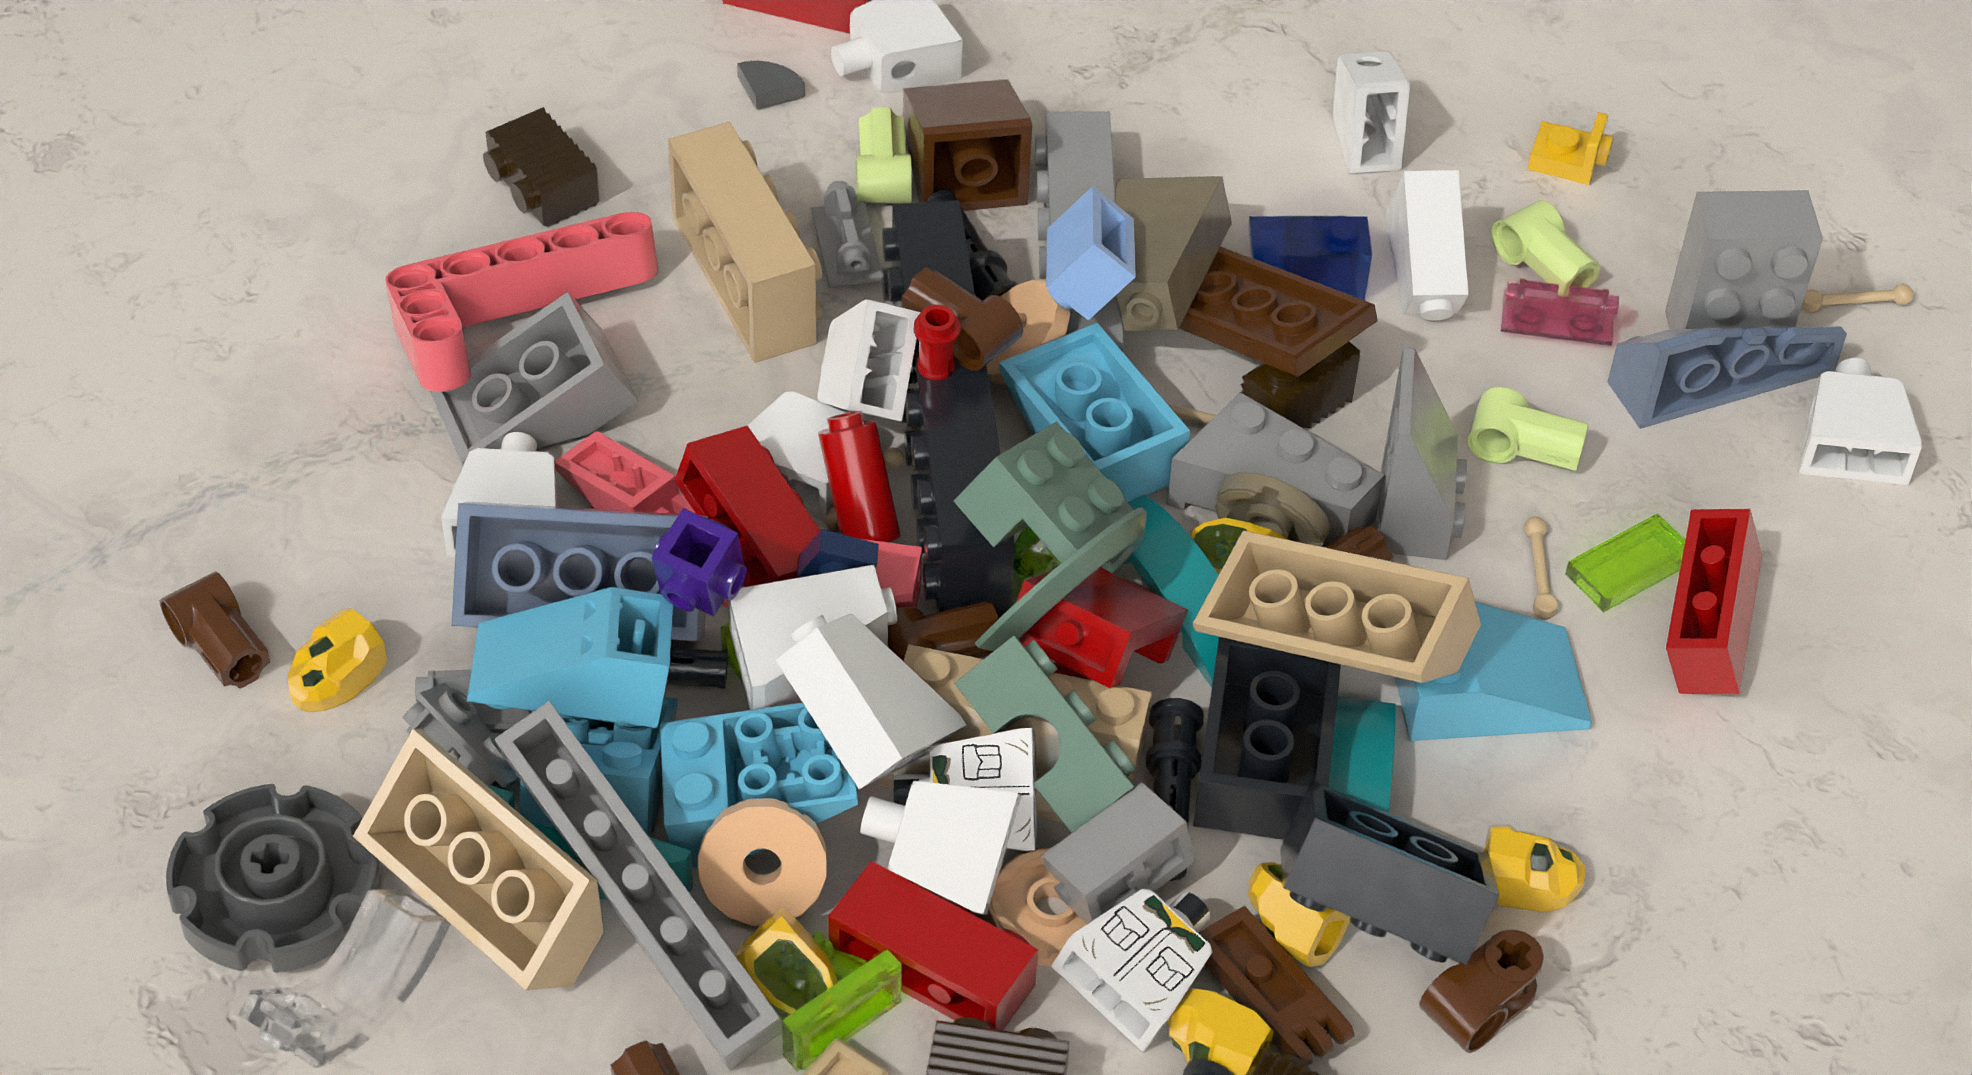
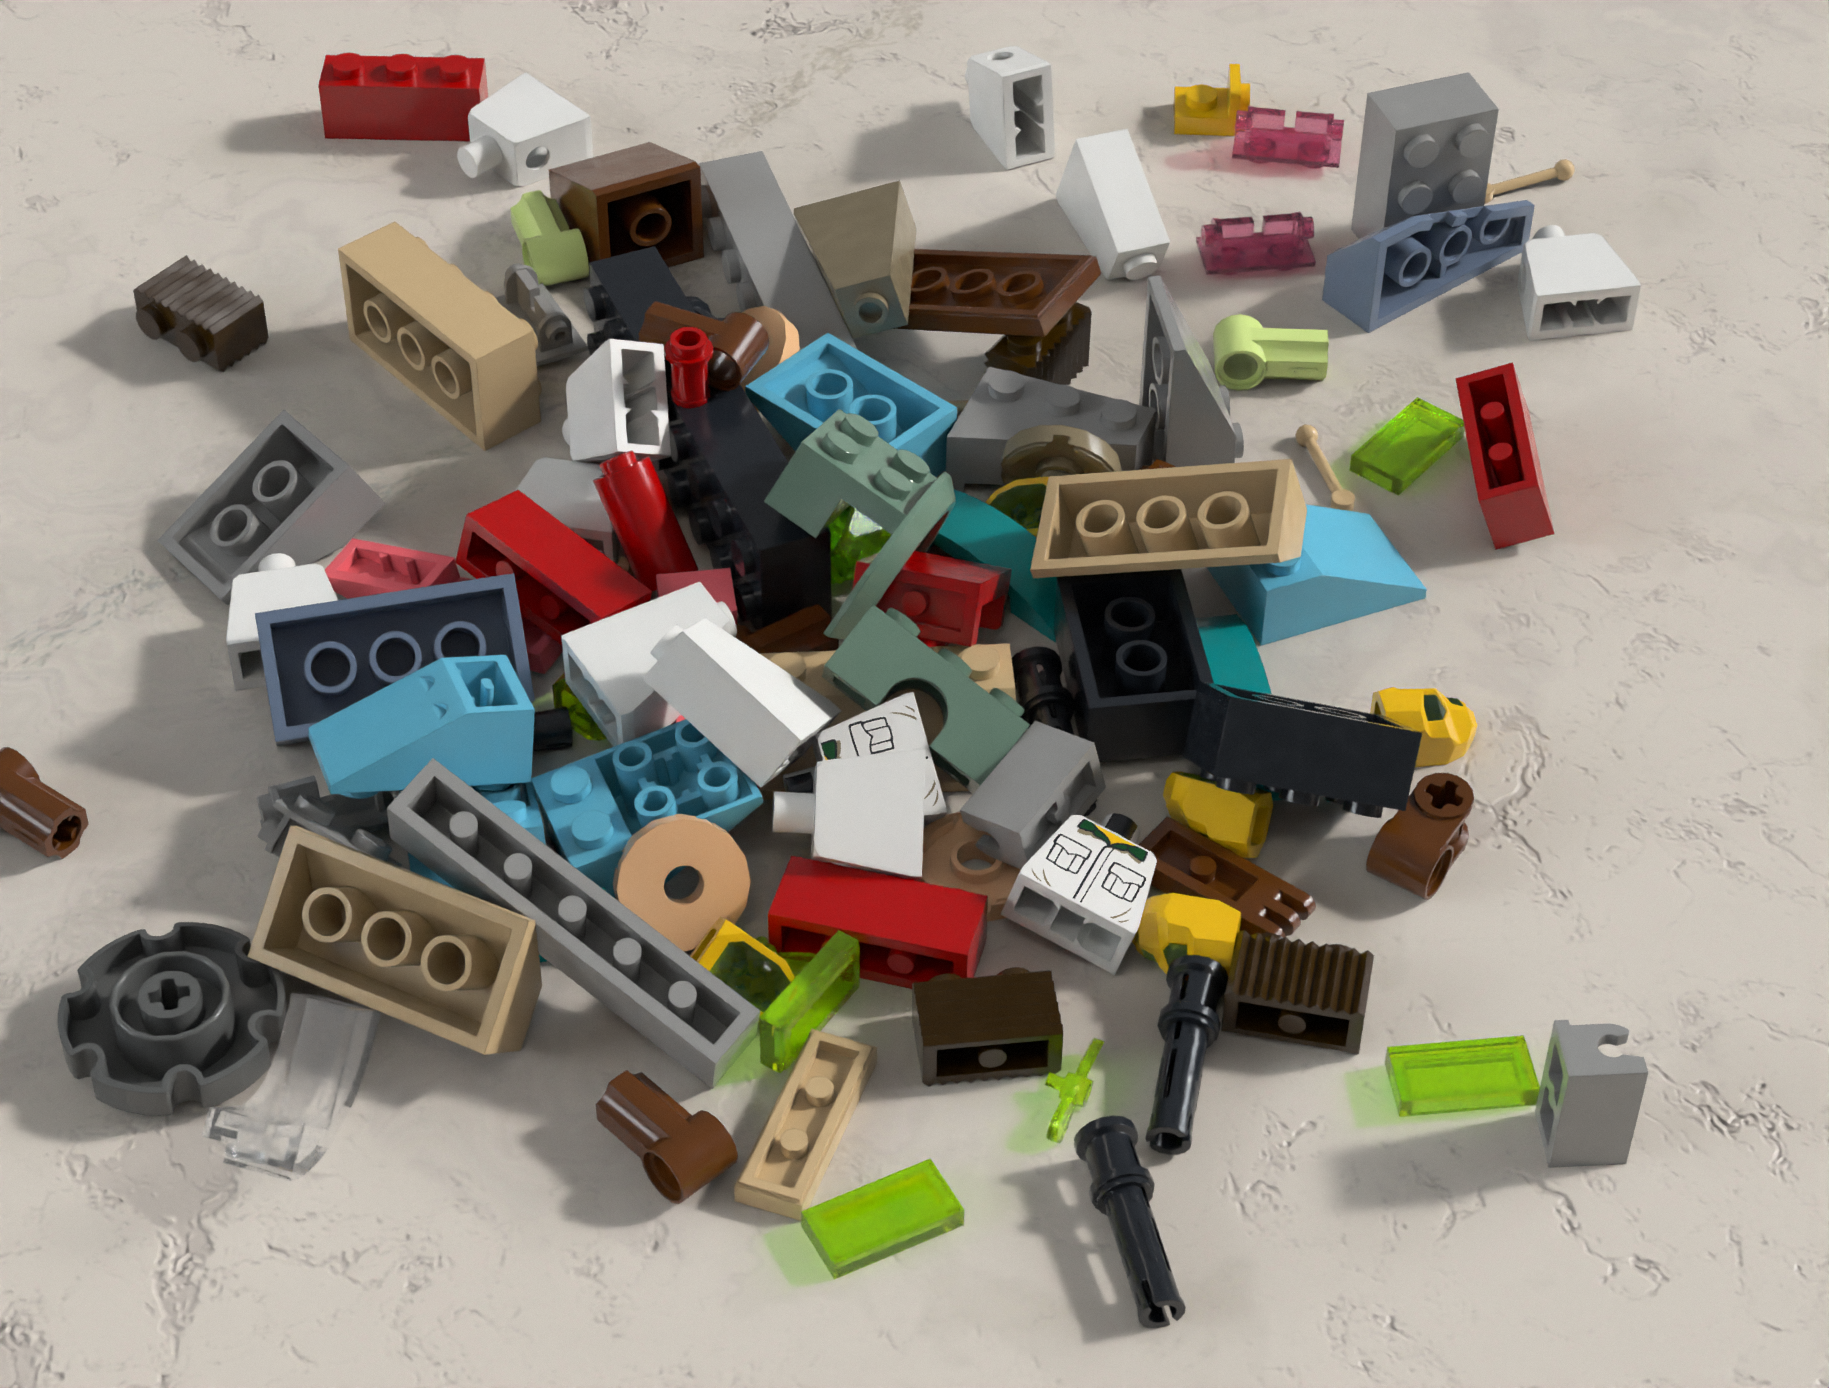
camera: 15 degrees left, 5 degrees down
yellow rock [287,609,387,712] -> none
coral beam [385,212,659,392] -> none
dark purple brick [652,508,747,617] -> none
dark grey tile [737,61,805,109] -> none
dark blue plate [797,529,879,577] -> none
light blue piece [1046,186,1136,320] -> none
clear blue slope [1248,216,1372,300] -> none
yellowish green piece [1491,200,1601,301] -> none
none -> clear pink hinge [1232,106,1344,168]

